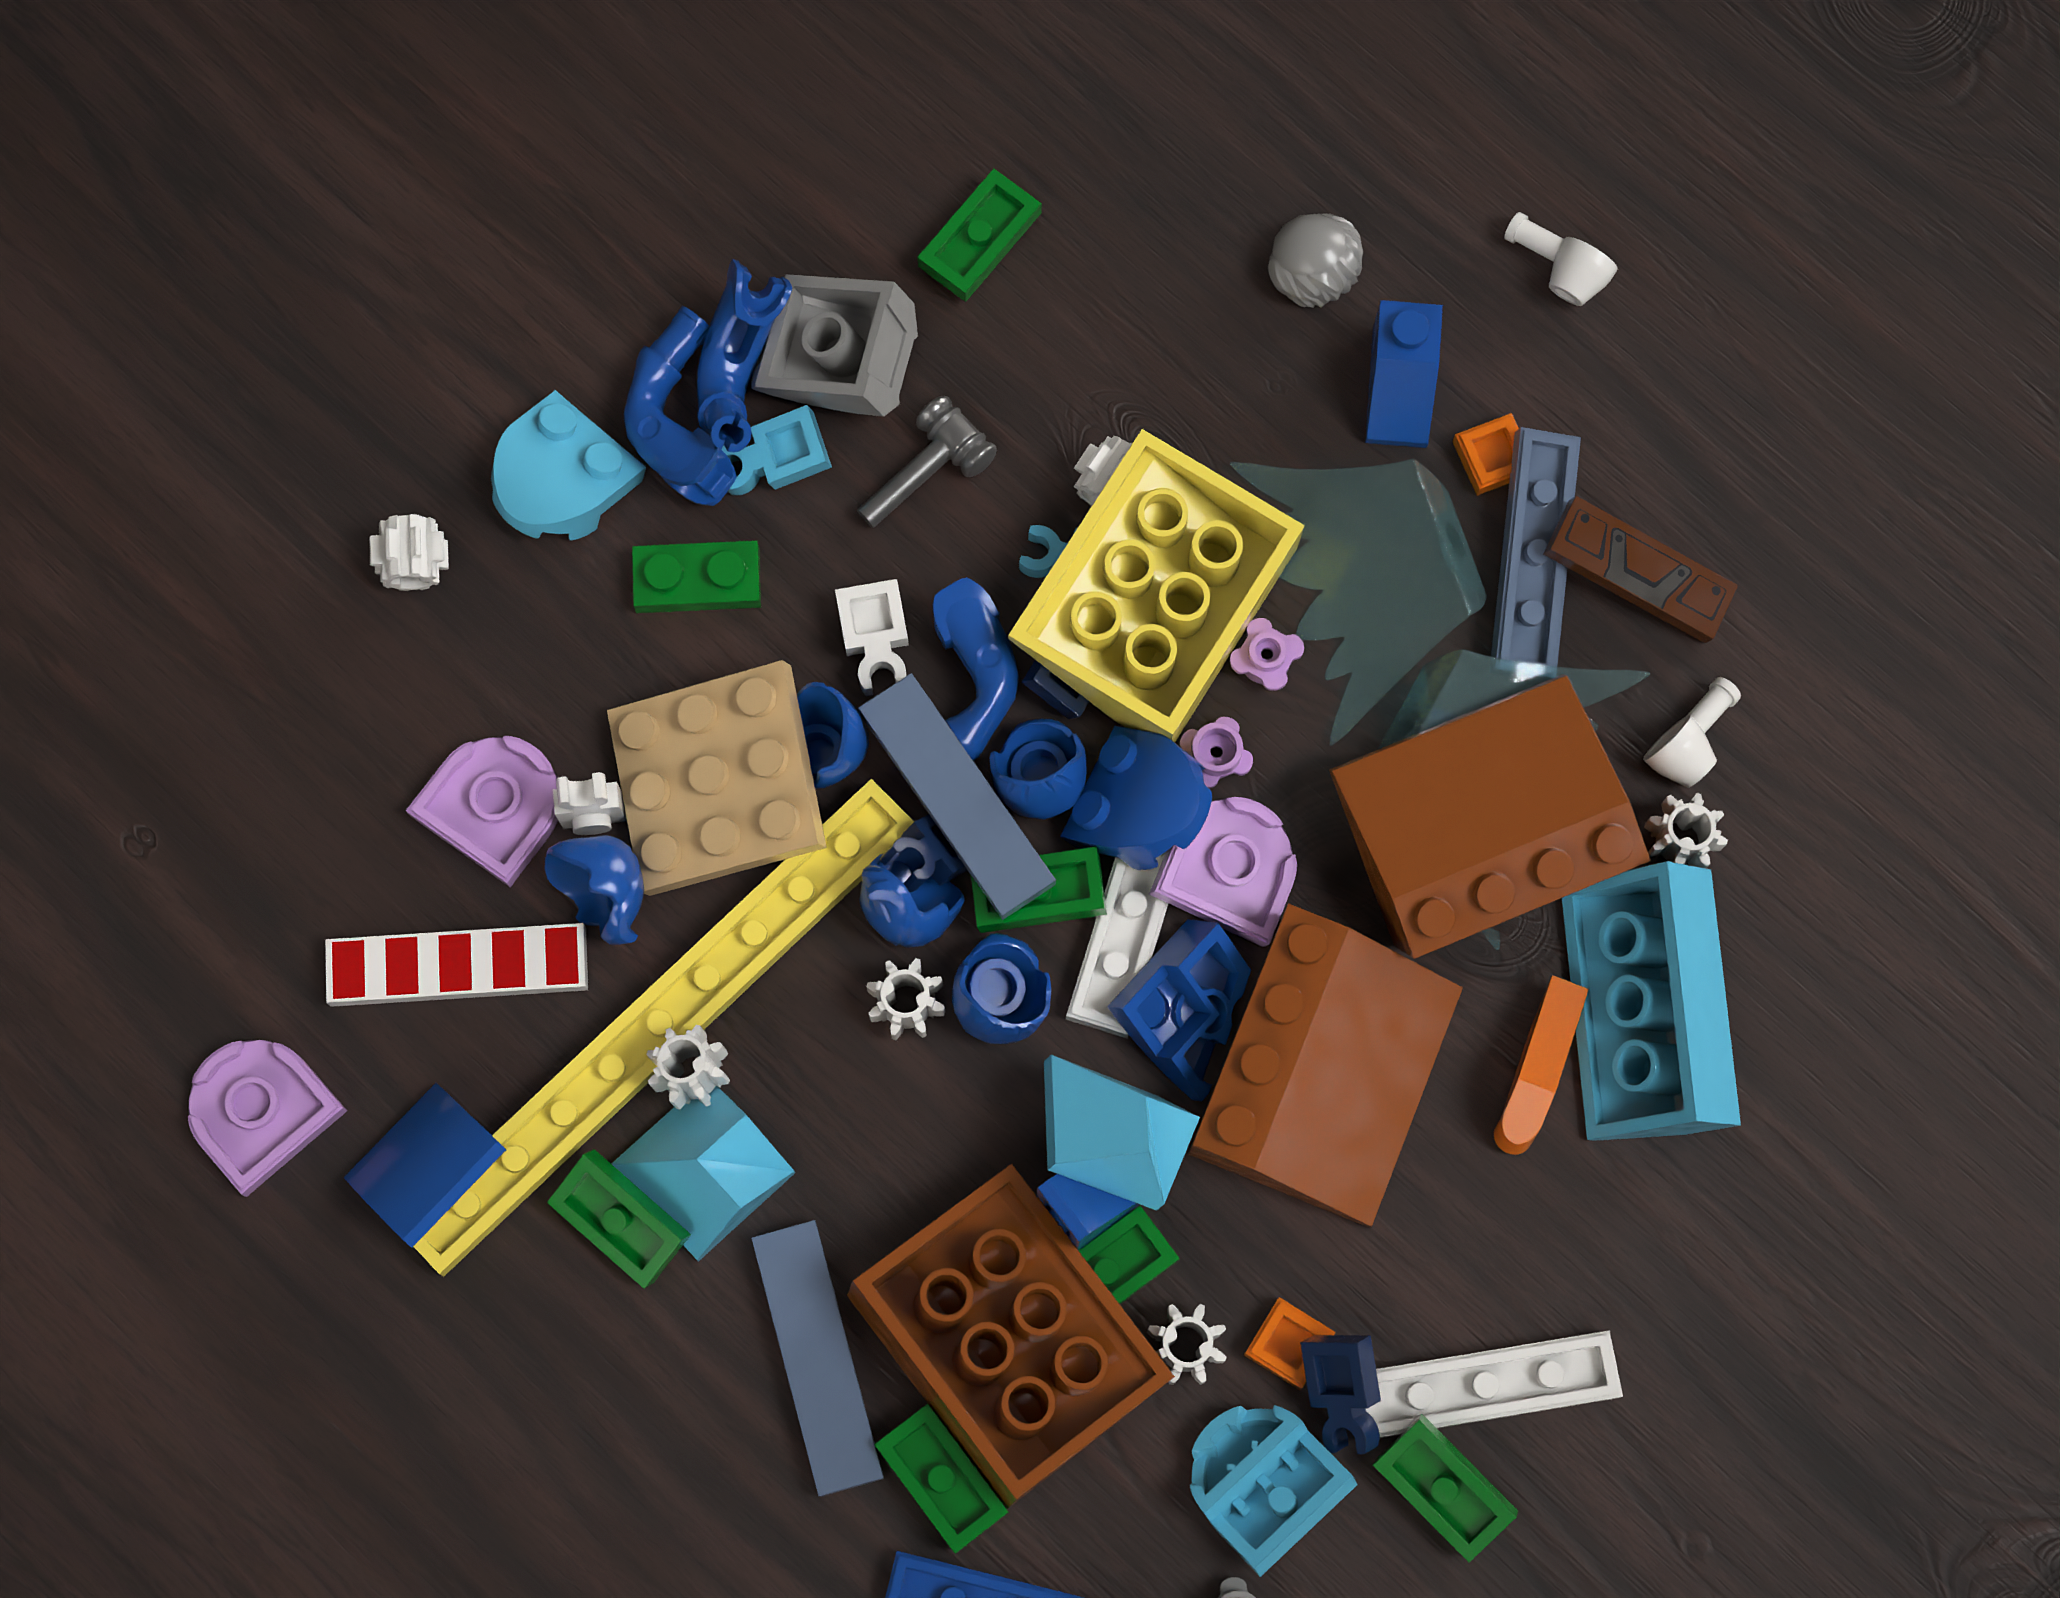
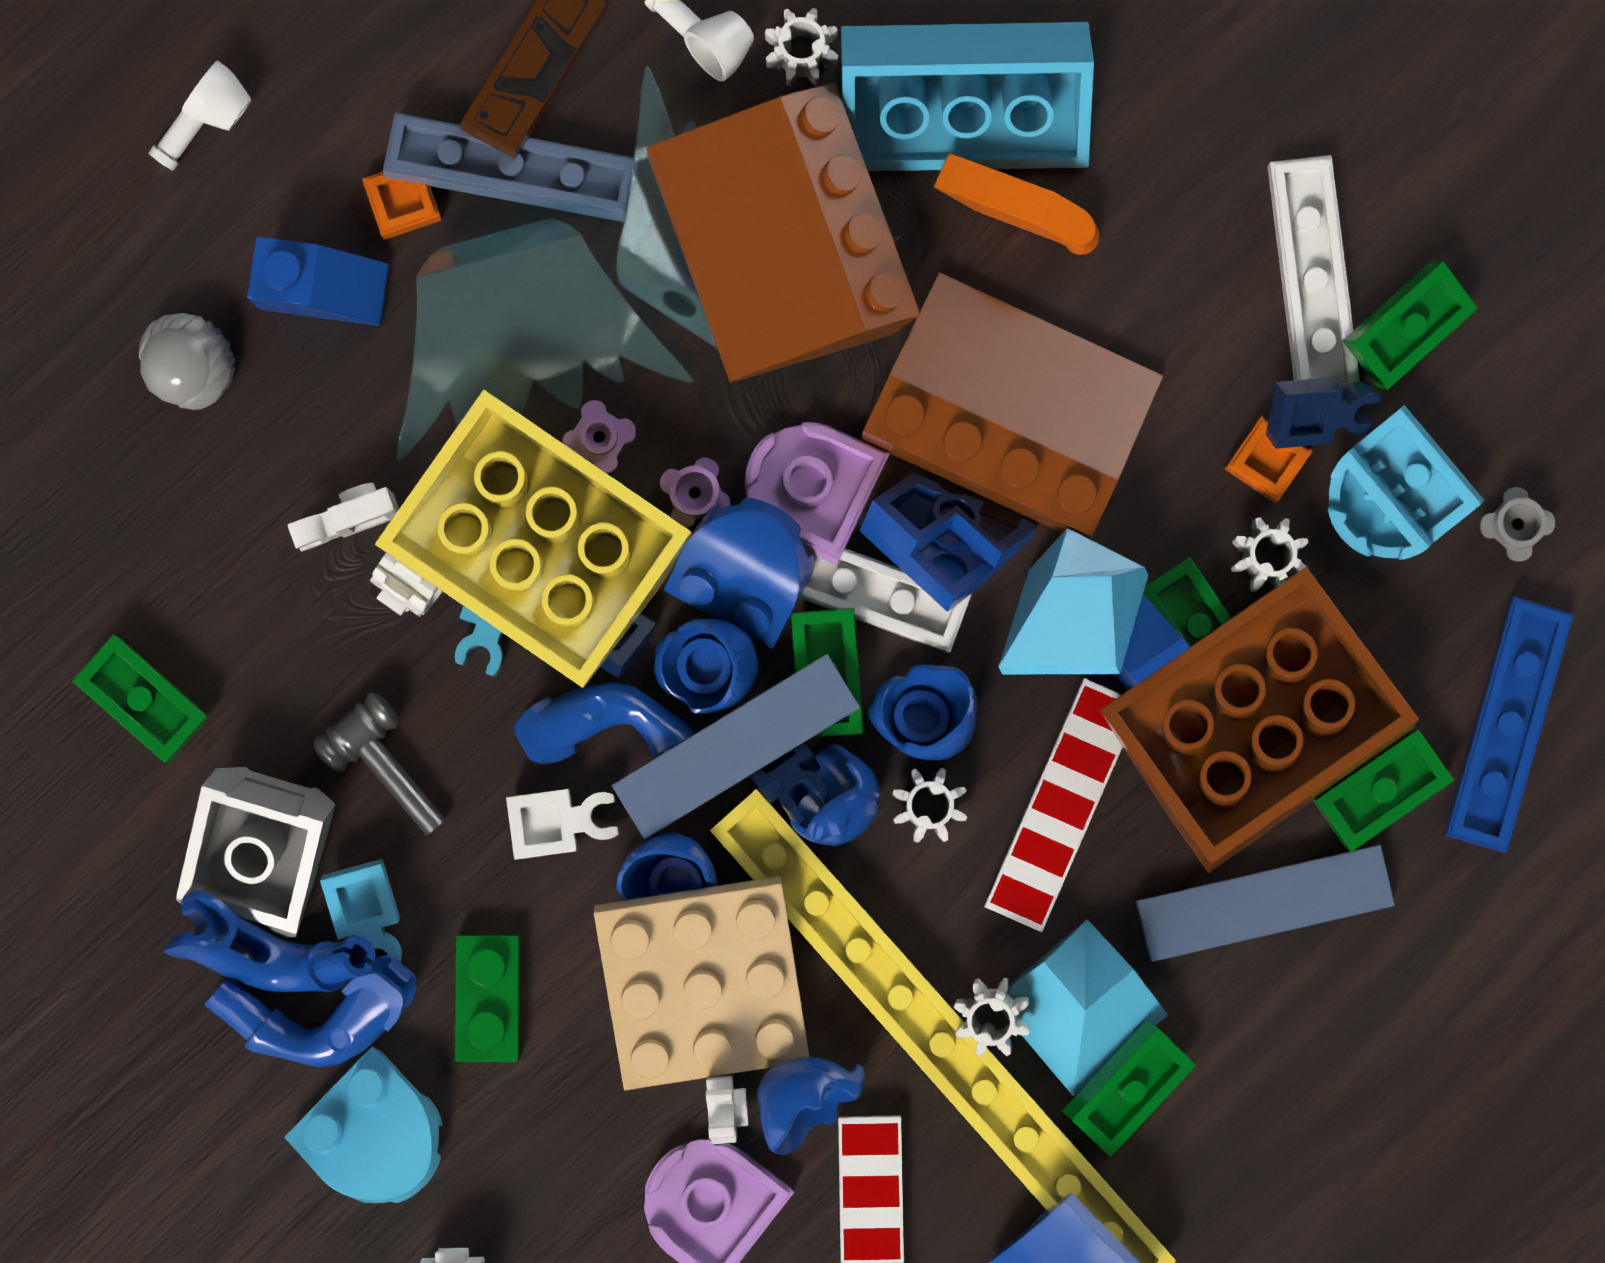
camera: 85 degrees left, 10 degrees up
none -> white plate [287,483,399,552]
none -> tile [983,678,1123,932]

